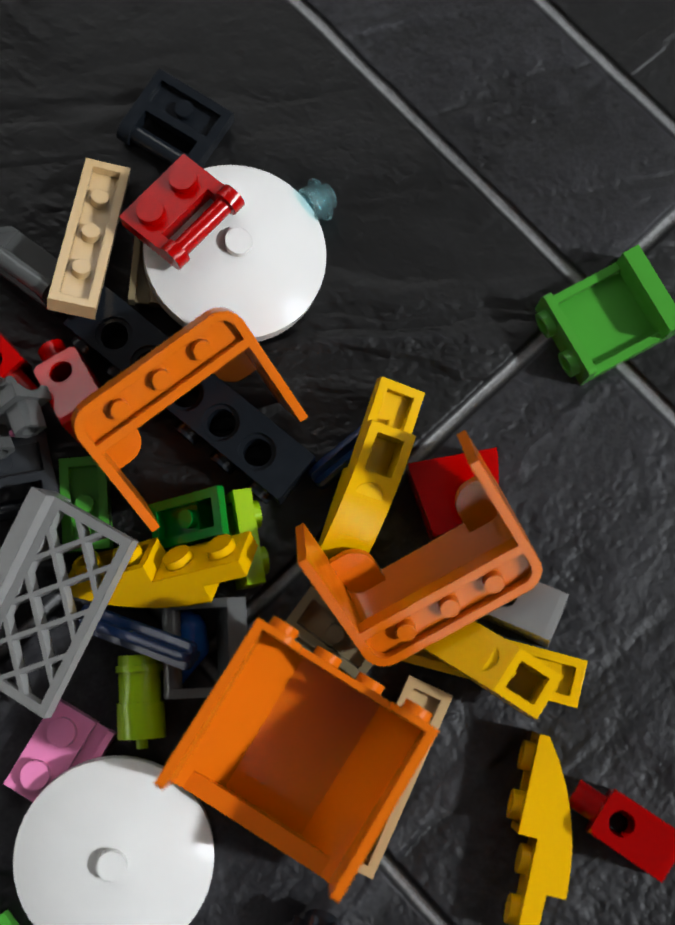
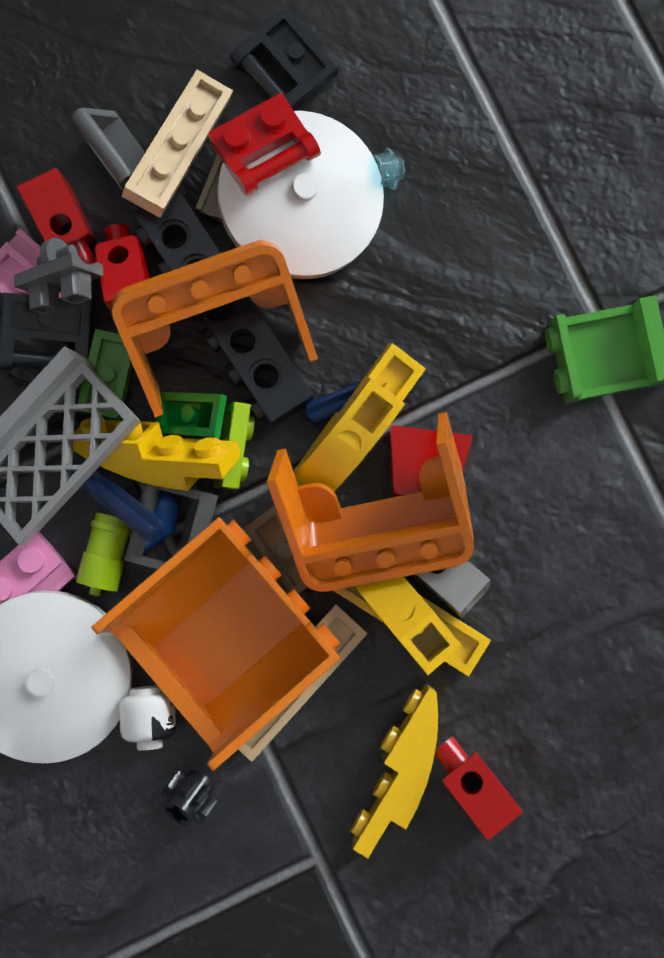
camera: 20 degrees right, 5 degrees up
none -> white head [119,685,177,750]

